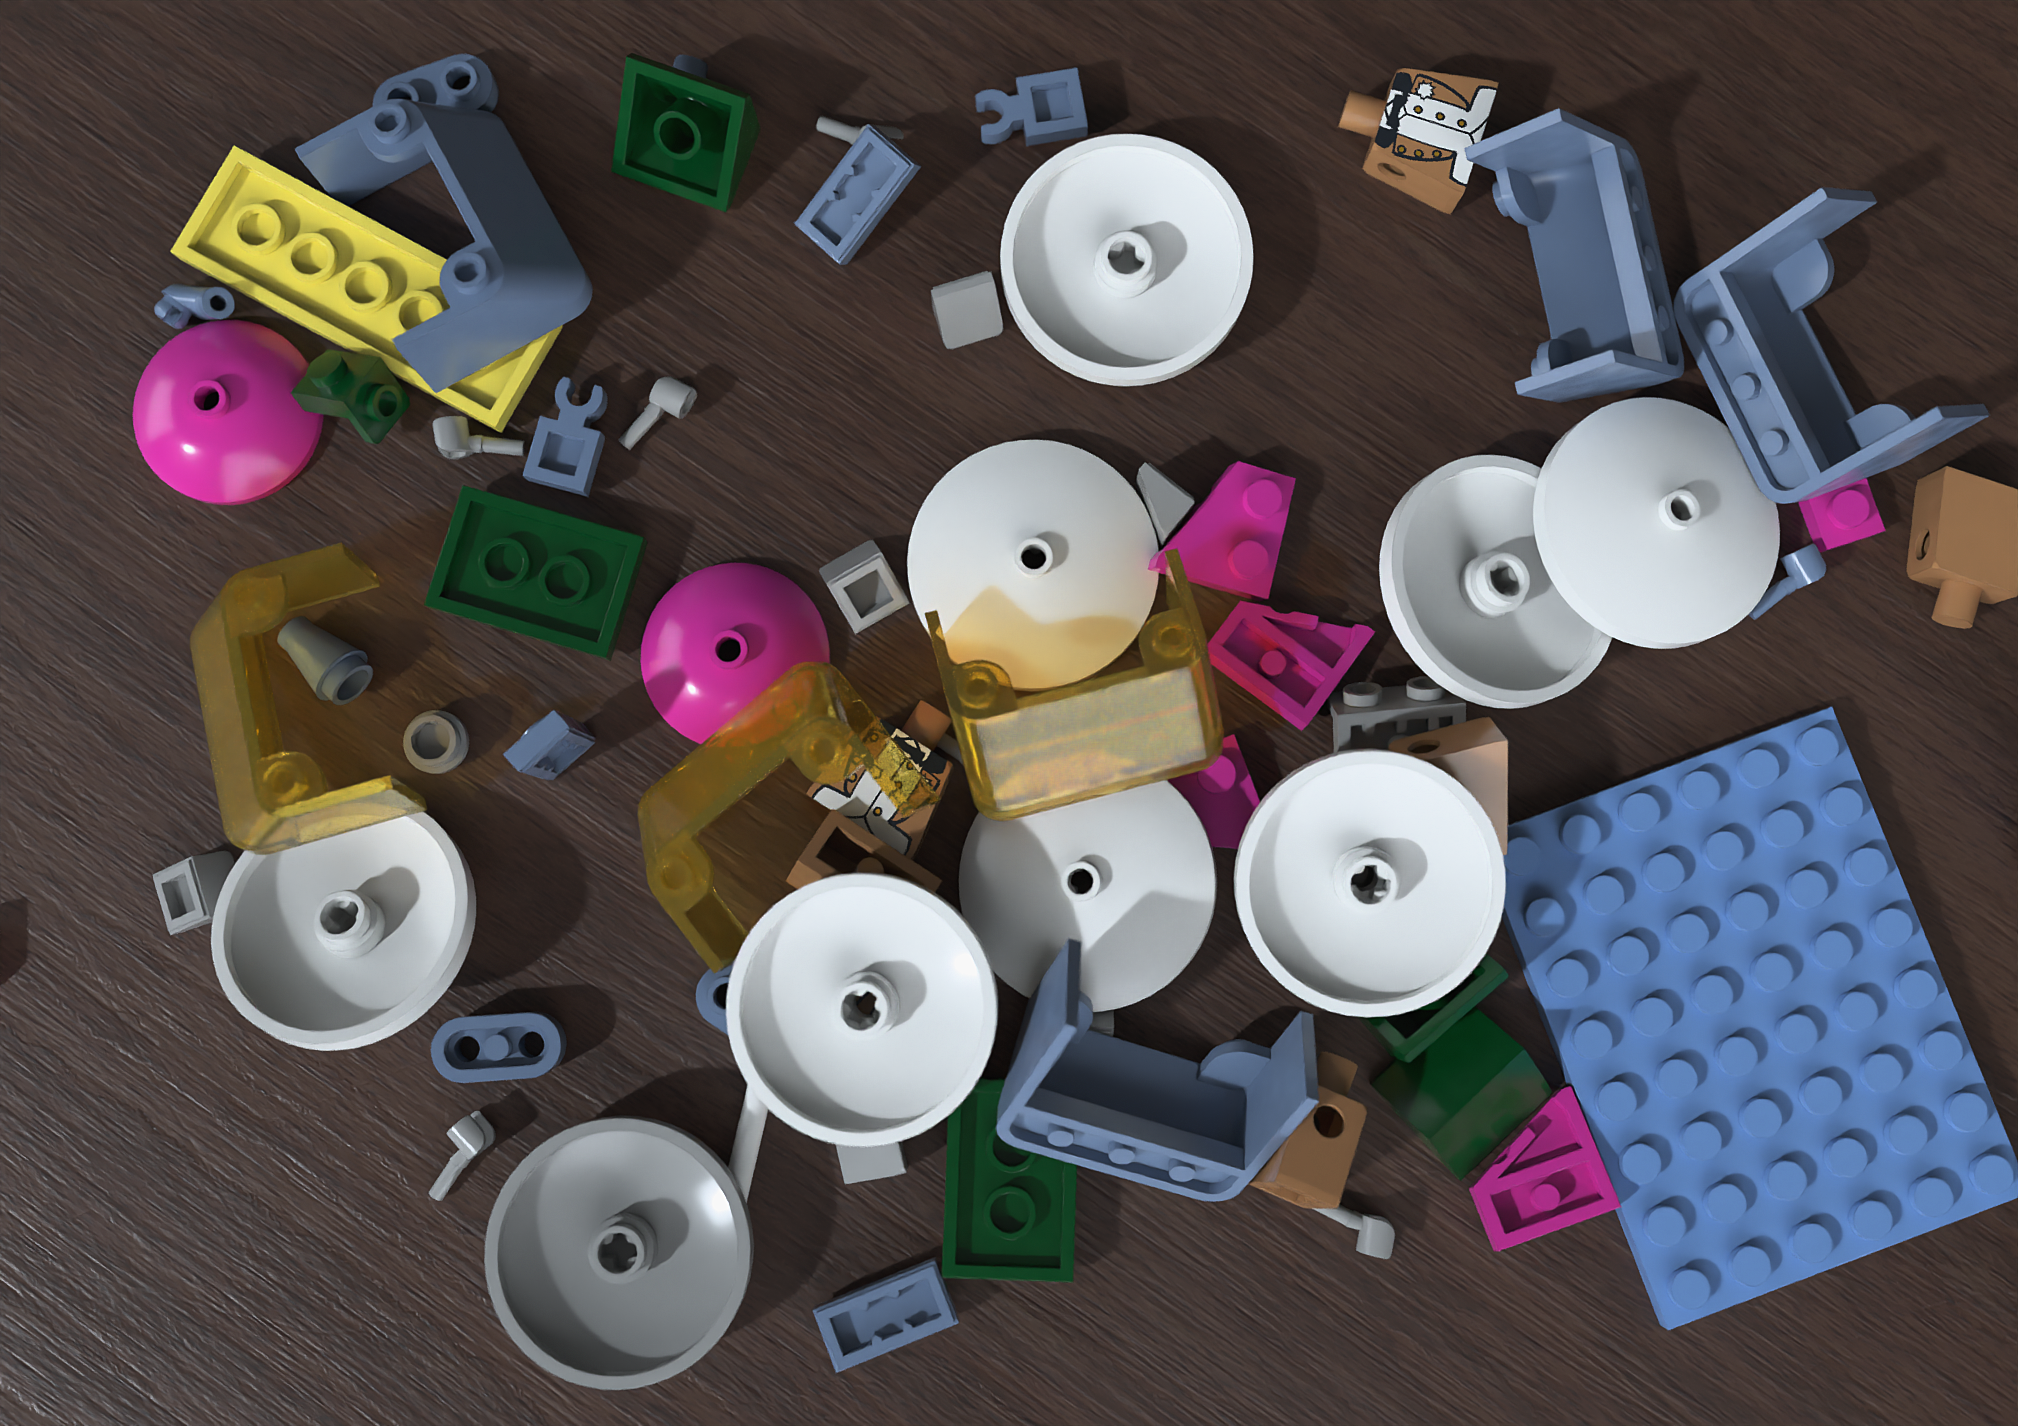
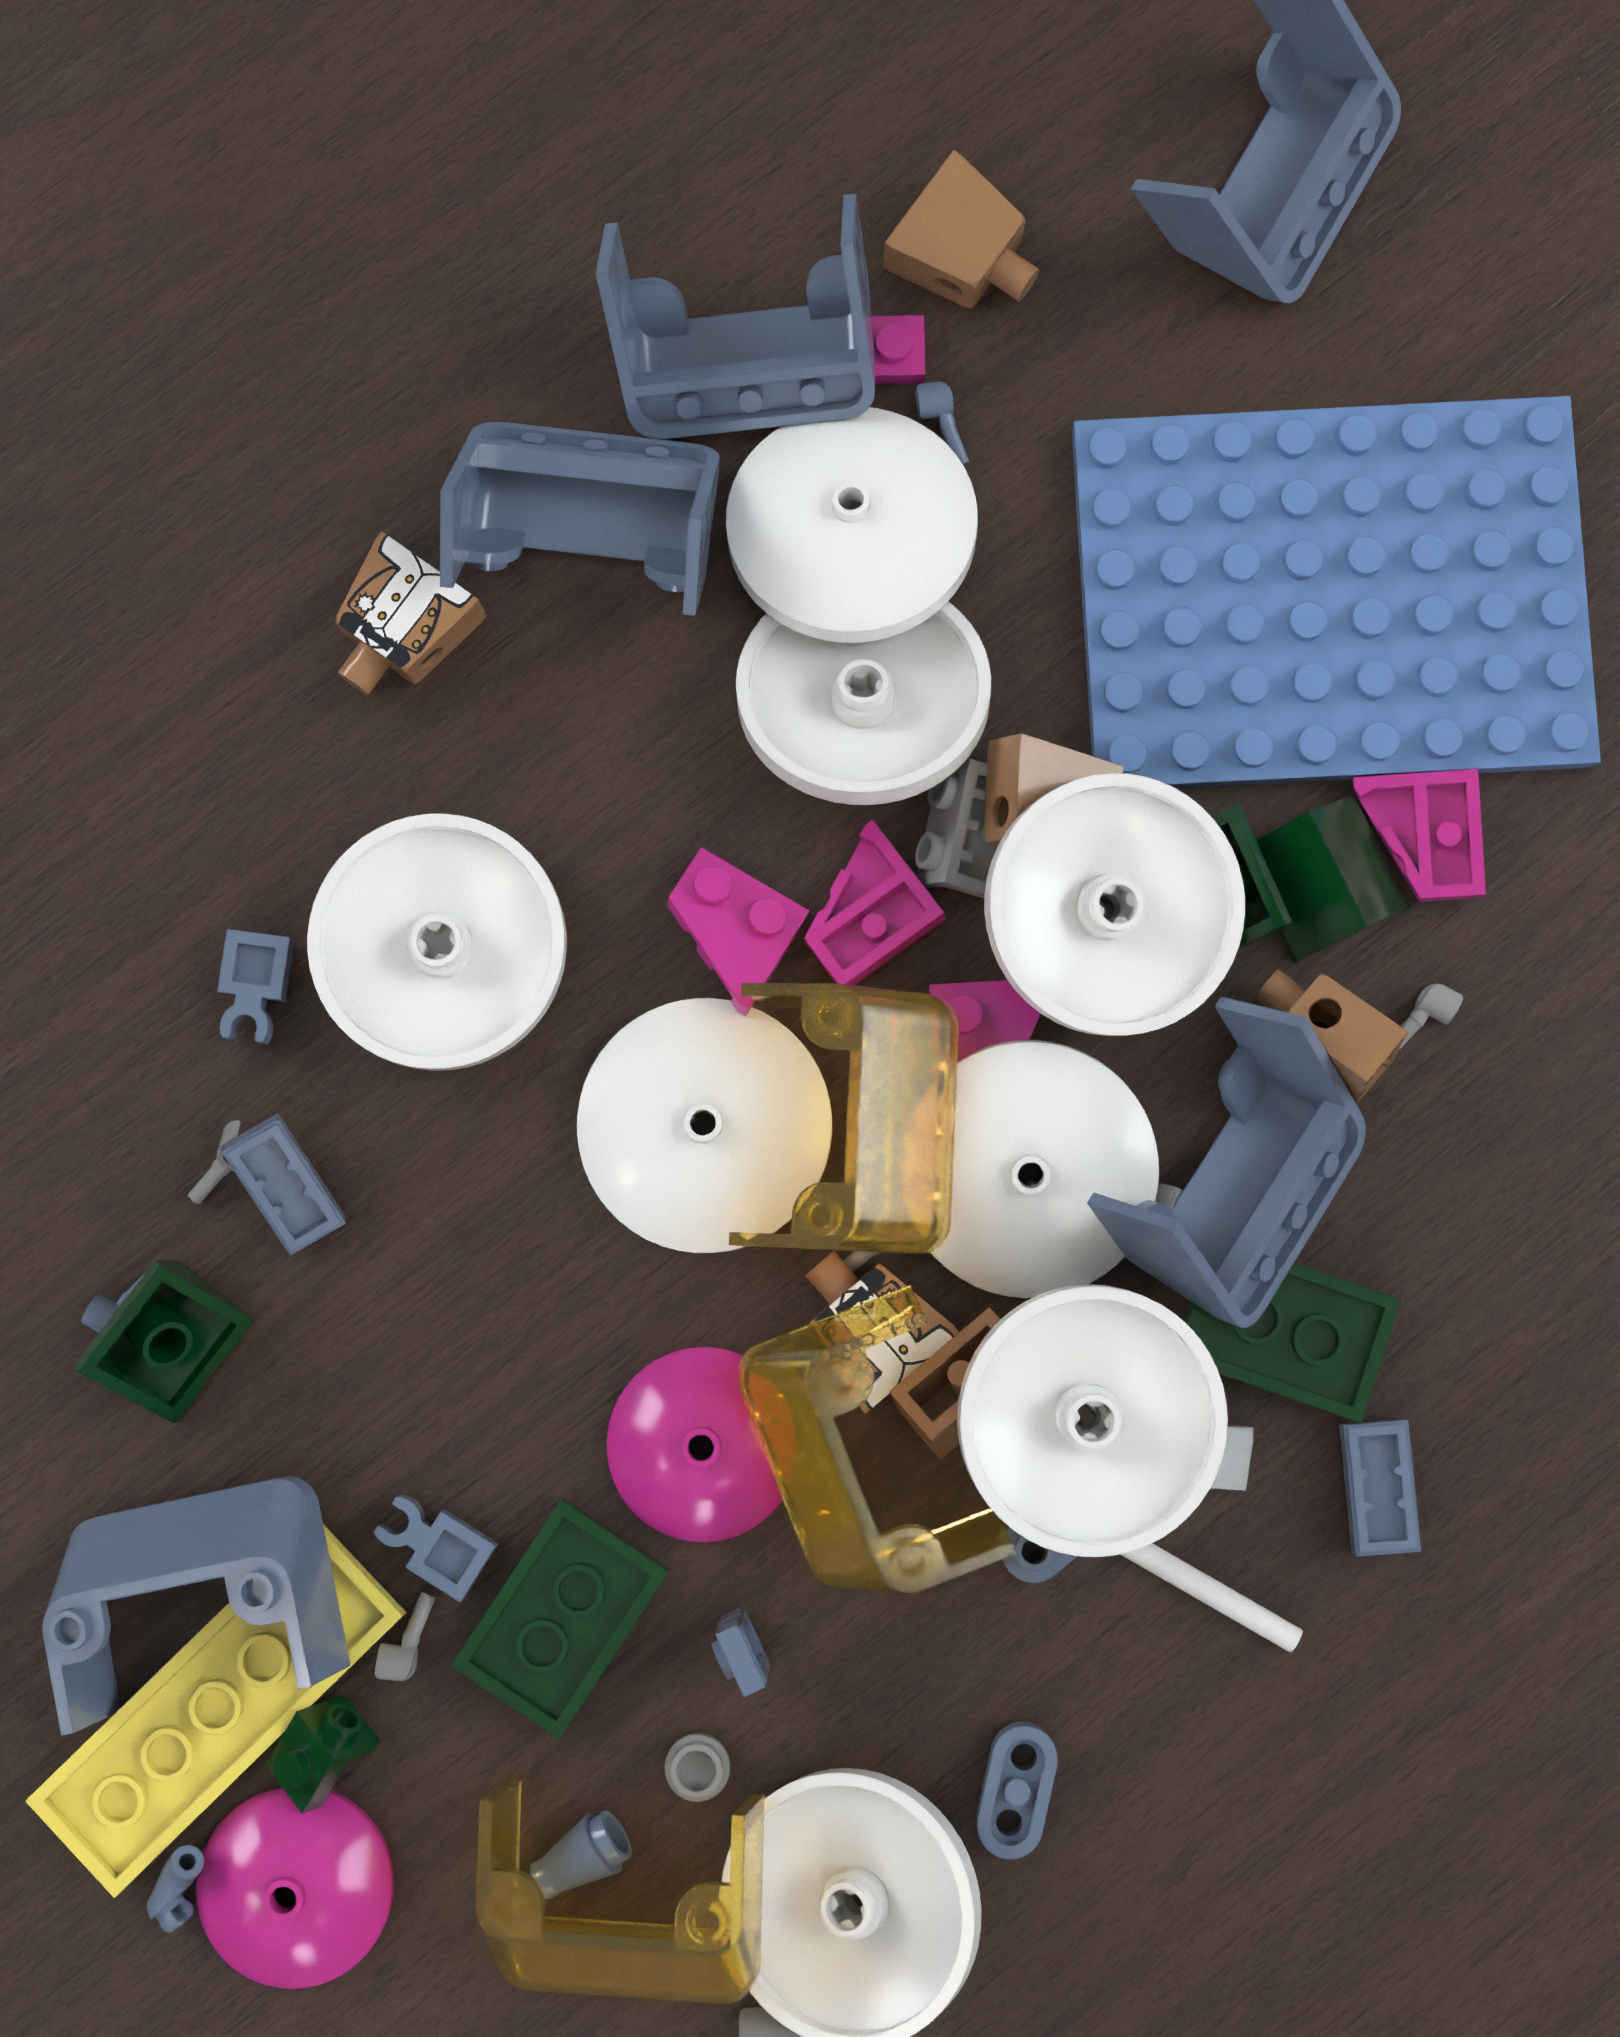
camera: 70 degrees left, 0 degrees up
sand blue plate [373,54,499,112] -> none
light grey hand [428,1110,496,1201] -> none
light grey dish [484,1116,754,1390] -> none
light grey hand [618,377,697,450] -> none
light grey slope [819,540,910,634] -> none
light grey slope [931,271,1003,349] -> none
light grey slope [1135,463,1195,548] -> none

